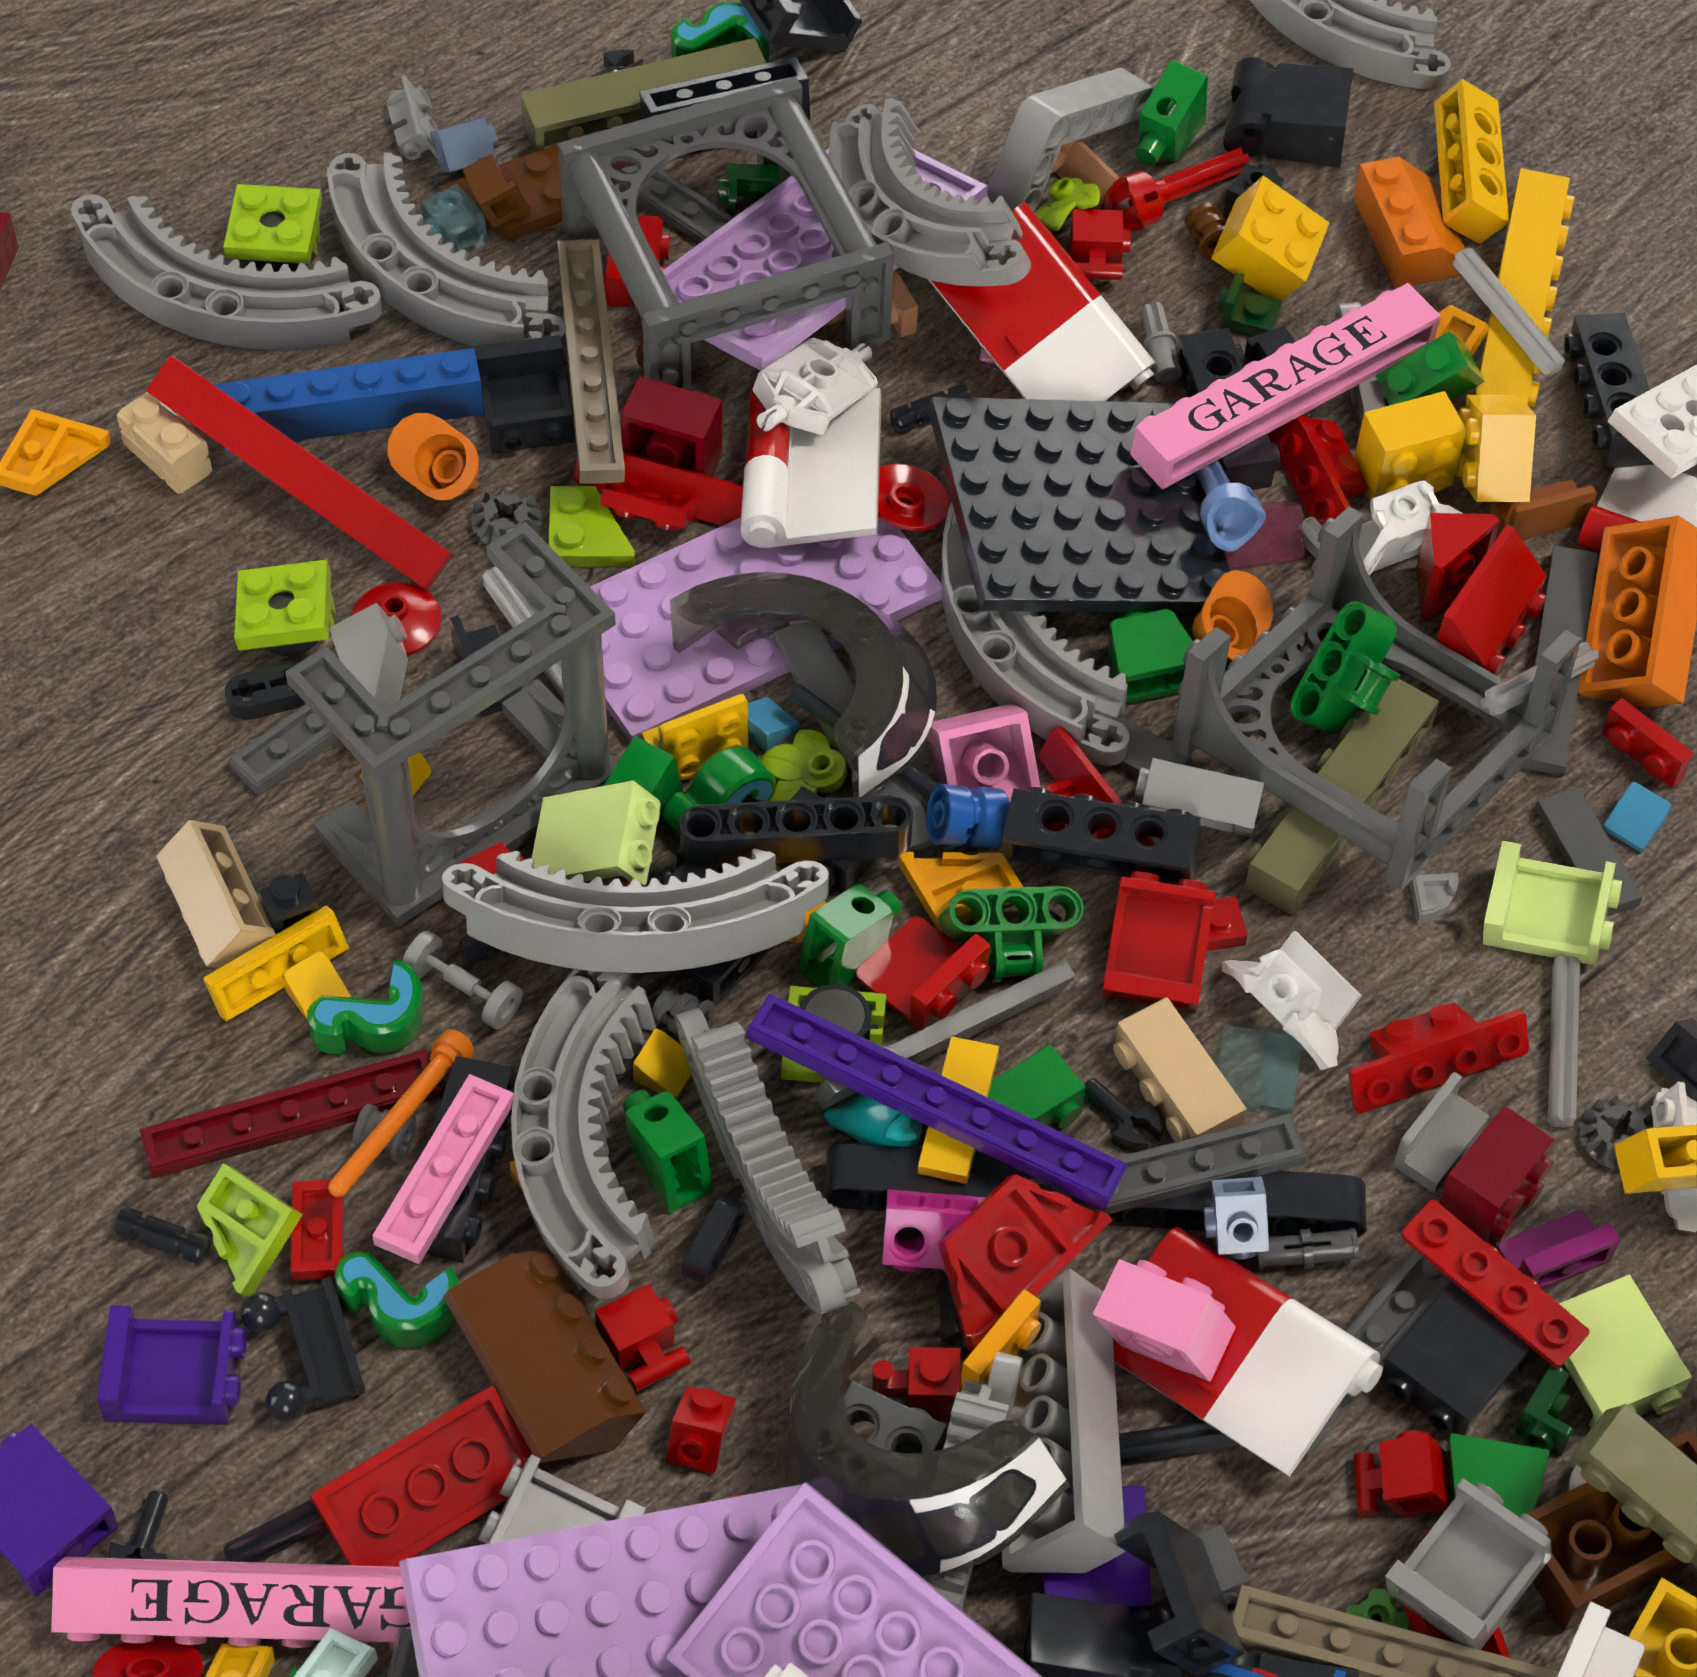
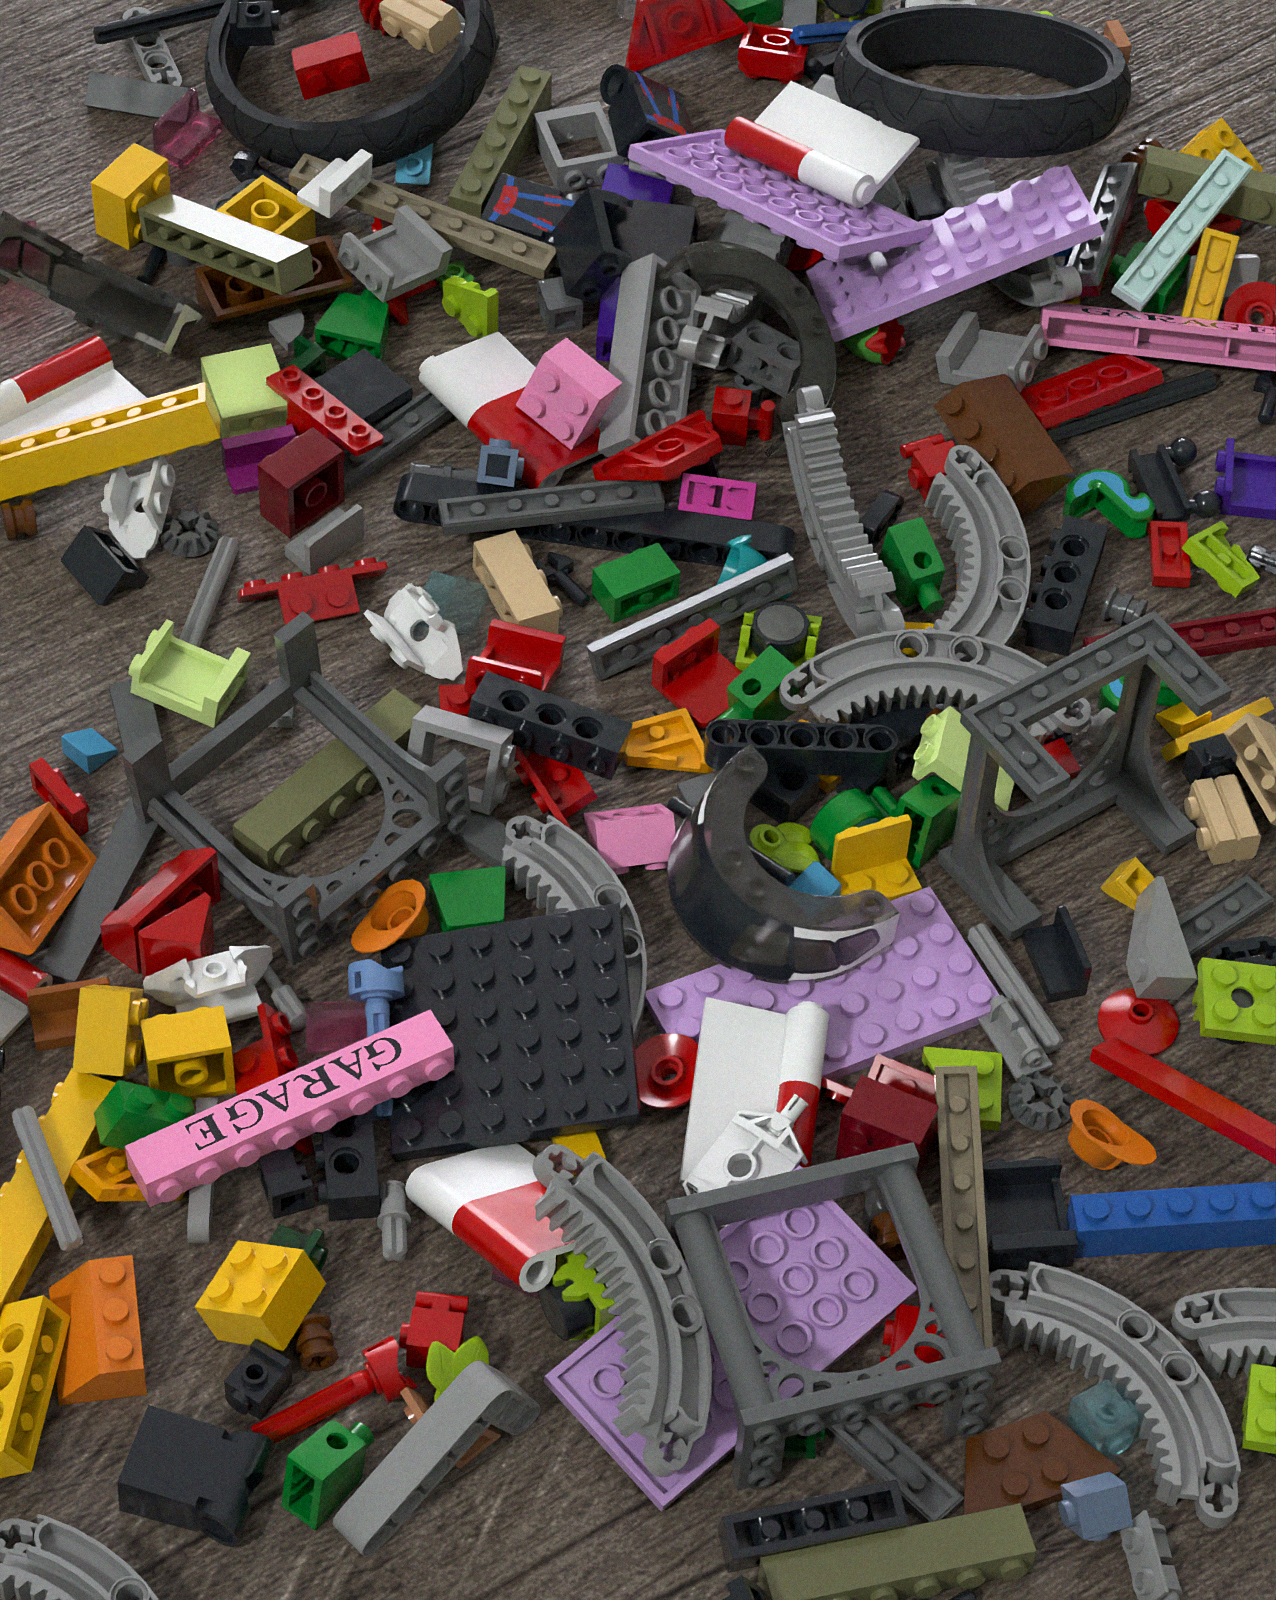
camera: 175 degrees left, 5 degrees down
orange piece [328,1029,475,1197] -> none
bright pink plate [373,1074,514,1264] -> none
reddish brown brick [462,154,530,228] -> none
red bracket [666,1386,737,1474] -> none
dark purple tile [746,993,1128,1211] -> none
black axle [890,384,972,433] -> none
yellow tile [918,1036,999,1184] -> none
blue wheel [926,784,1010,849] -> none
green piece [938,886,1084,982] -> none
light orange wing [960,1289,1041,1393] -> none
green piece [1290,601,1401,735] -> none
red brick [1353,1431,1450,1519] -> none
light grey axle [1480,642,1599,716] -> none
none -> lime wing [442,275,499,339]
none -> tan brick [1184,774,1261,865]

